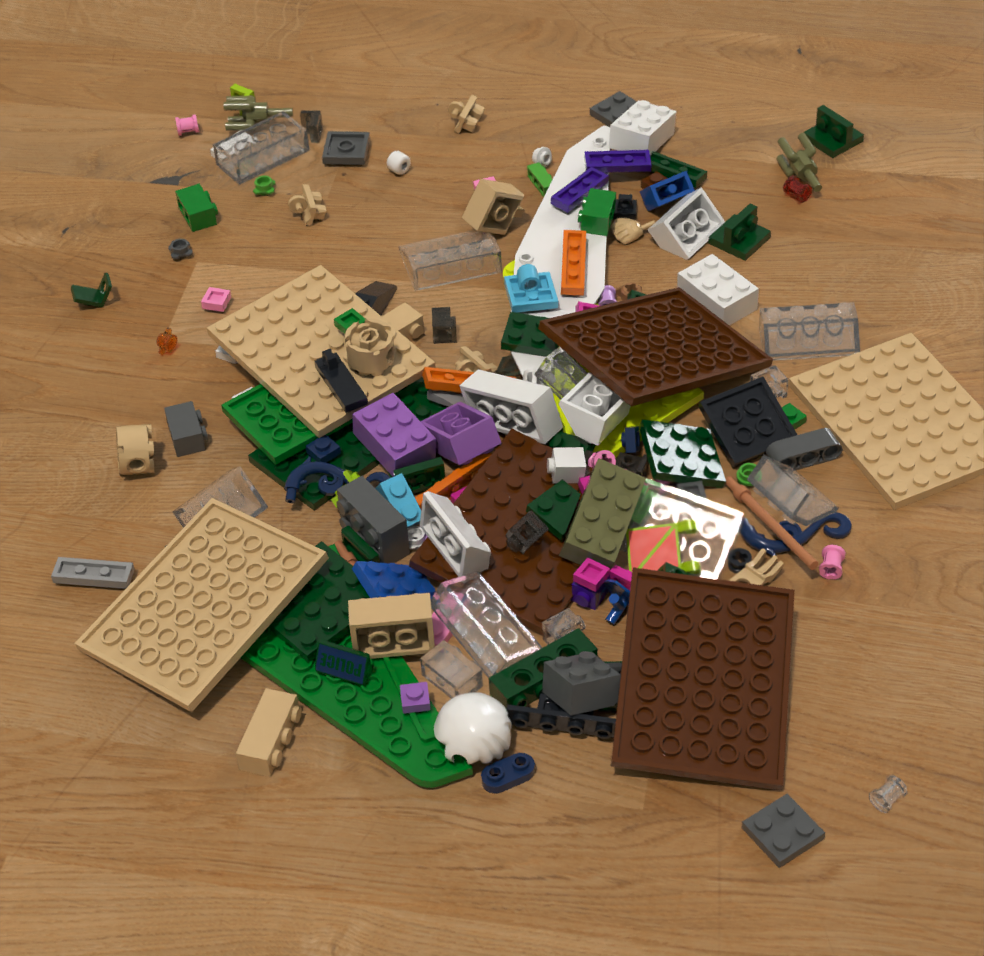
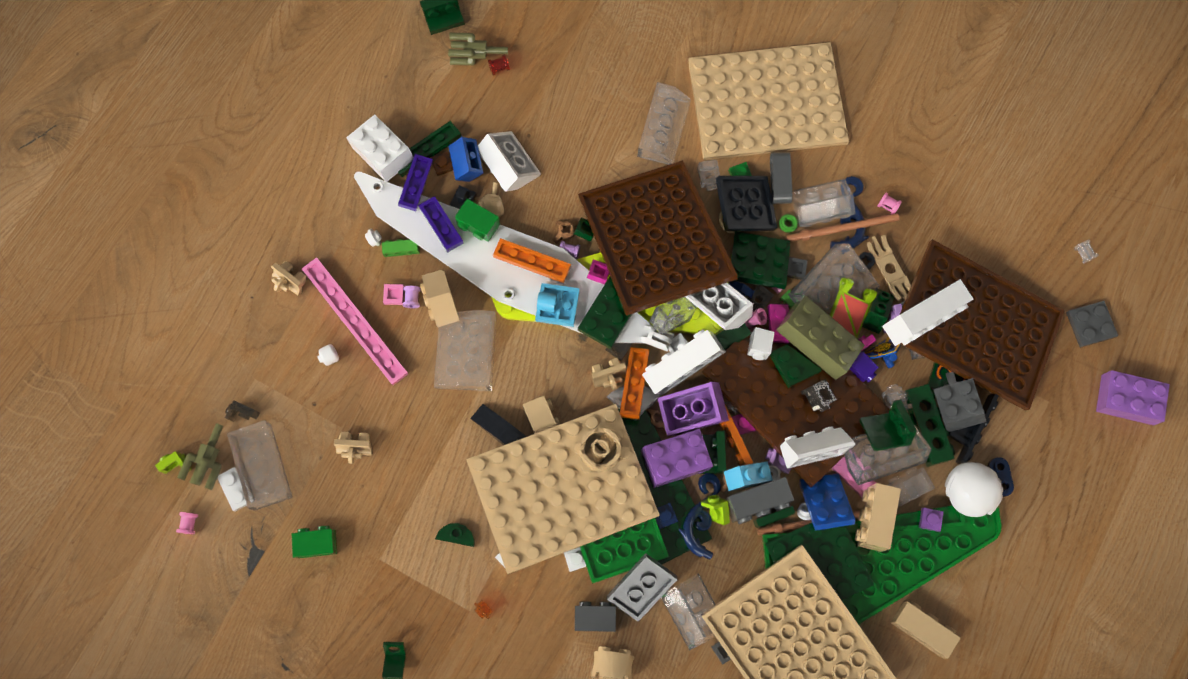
camera: 75 degrees left, 30 degrees up
dark grey plate [168,239,193,259] -> none
bright pink plate [201,287,231,312] -> none
bright green plate [253,176,275,195] -> none
black hinge [314,349,368,413] -> none
slope [315,639,372,685] -> none
dark grey plate [322,131,370,165] -> none
green plate [334,308,366,334] -> none
clear smoke brick [432,307,457,344] -> none
dark pink plate [573,557,610,592] -> none
dark grey plate [590,91,637,127] -> none
white brick [677,254,759,326] -> none
dark green bracket [708,203,771,261] -> none
none -> bright pink plate [302,258,408,385]
none -> dark green plate [435,523,475,547]
none -> plate [607,553,678,622]
none -> dark green bracket [860,400,917,451]
none -> white brick [882,279,973,346]
none -> medium lavender brick [1096,370,1170,425]

